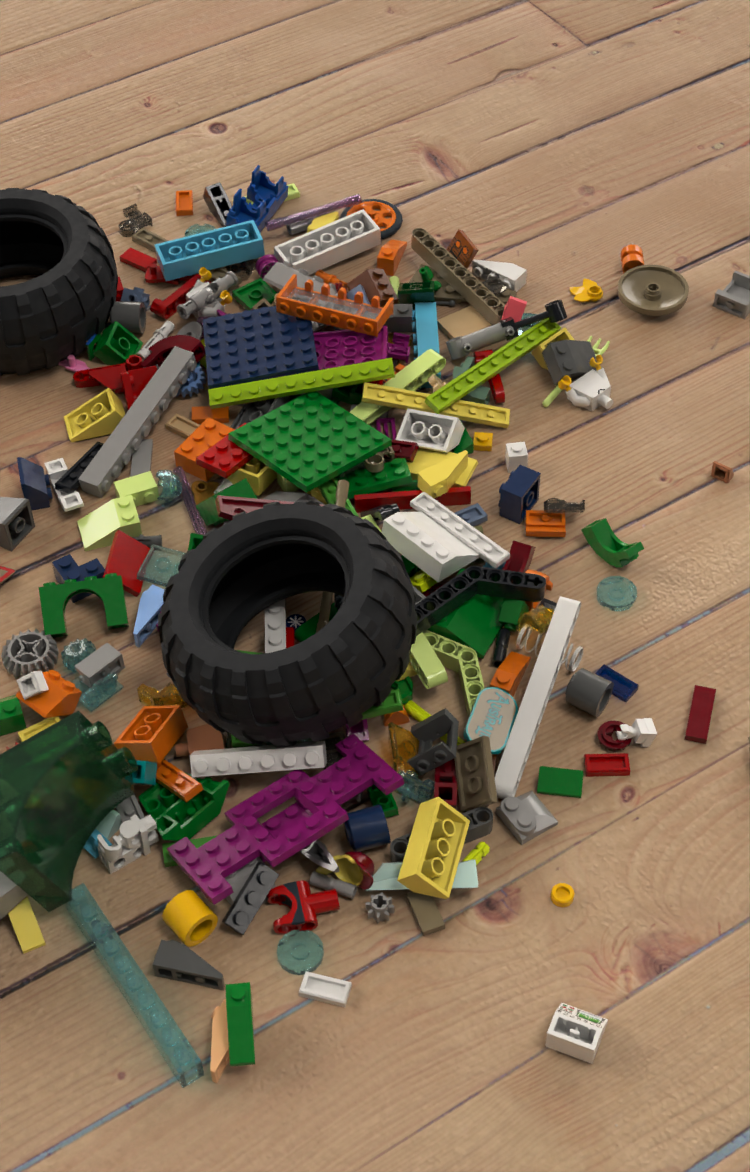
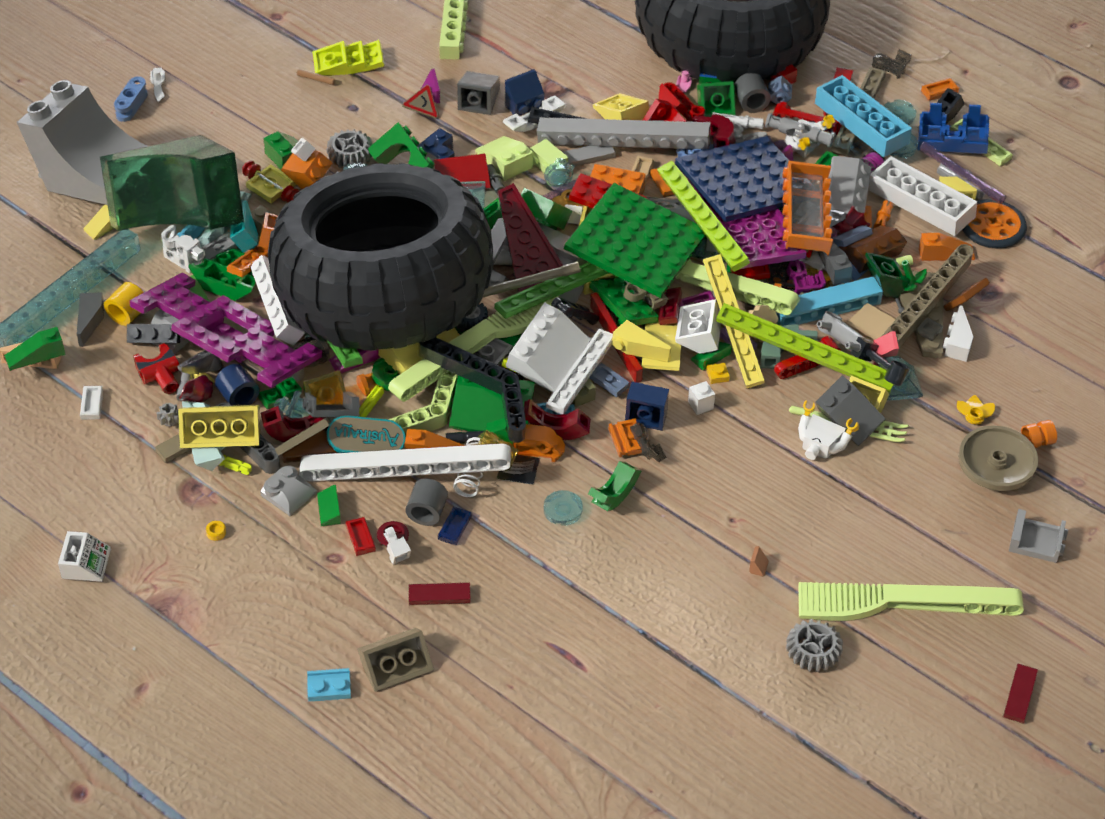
camera: 70 degrees right, 0 degrees up
clear light blue tile [277,929,324,975] -> none

